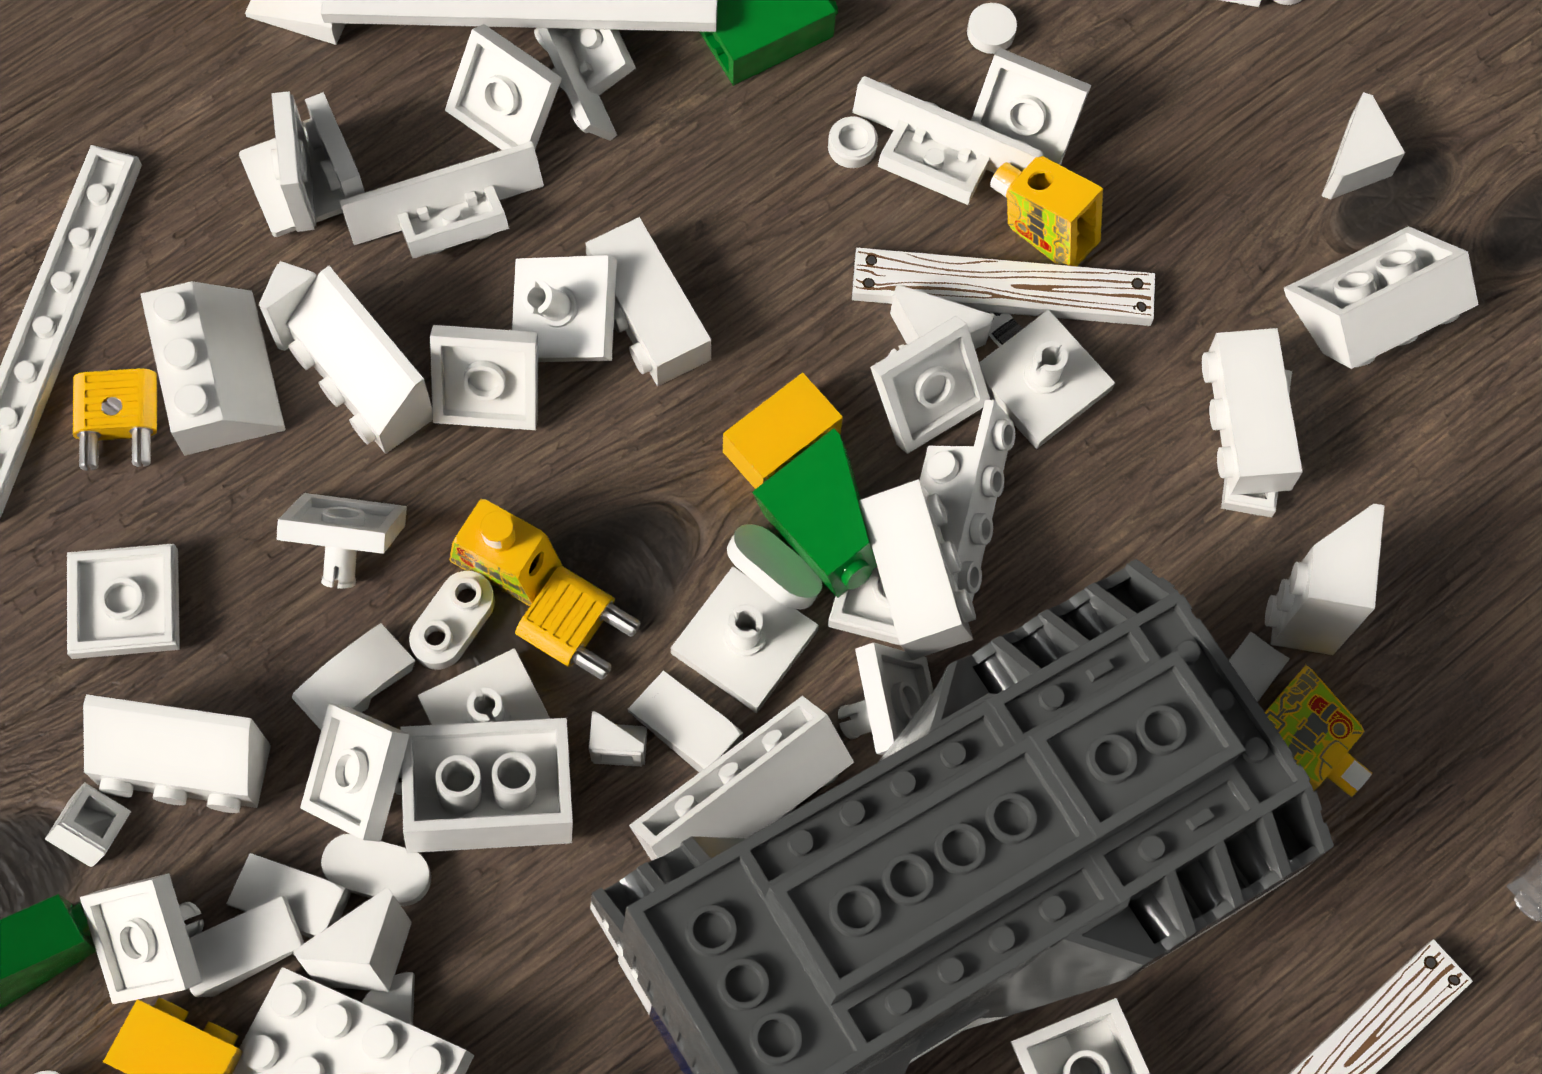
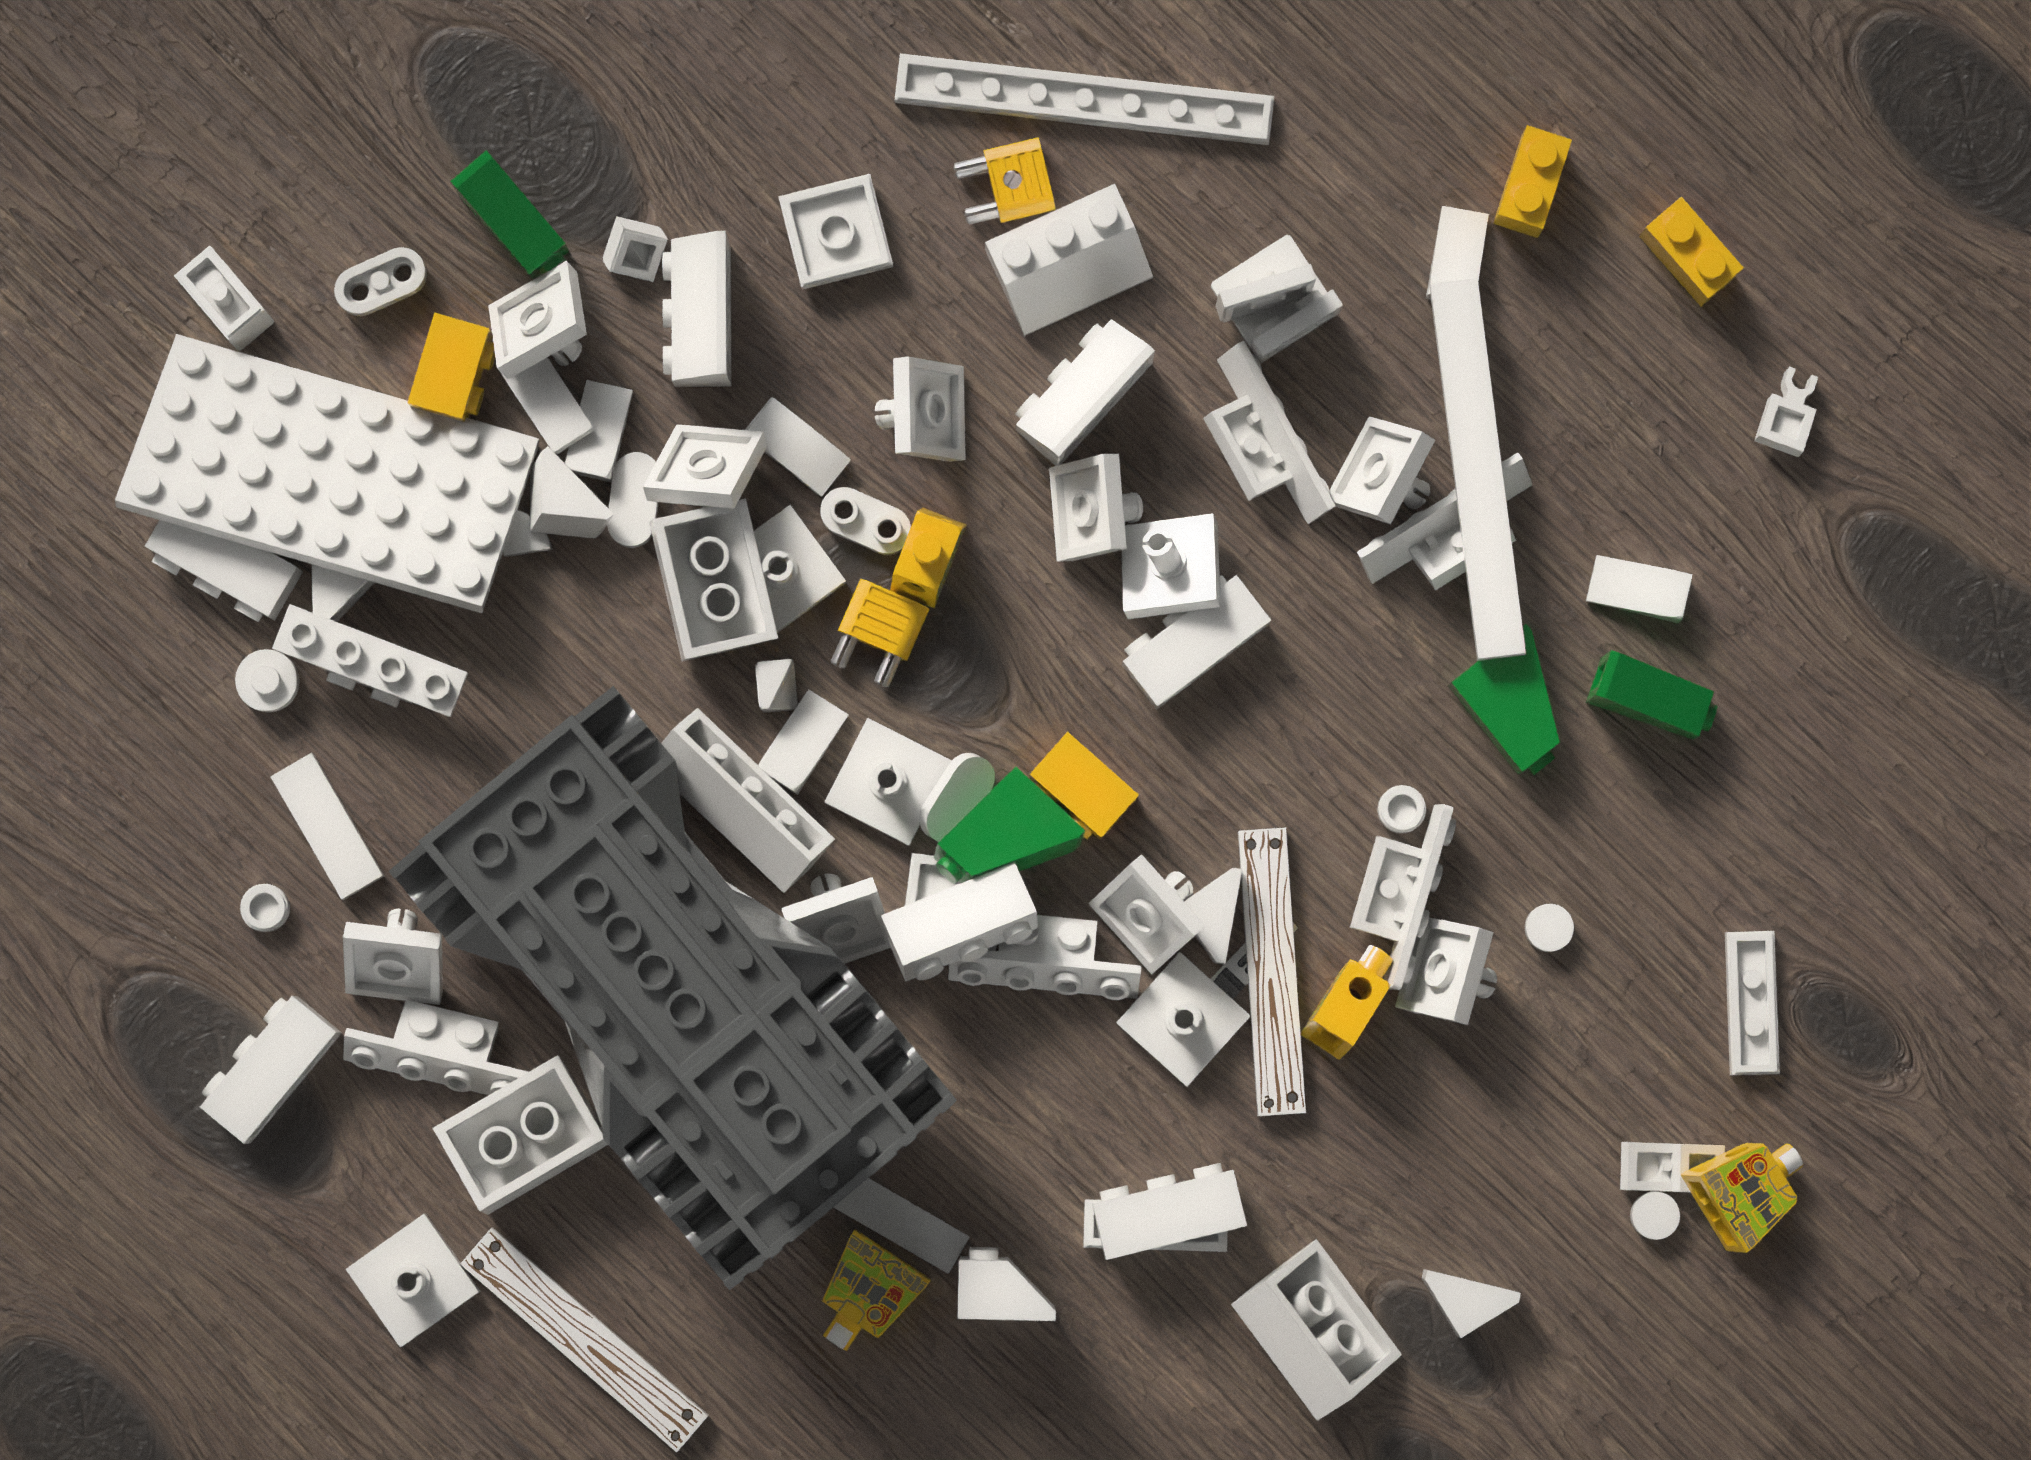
camera: 85 degrees right, 15 degrees up
white slope [259,261,317,351] -> none

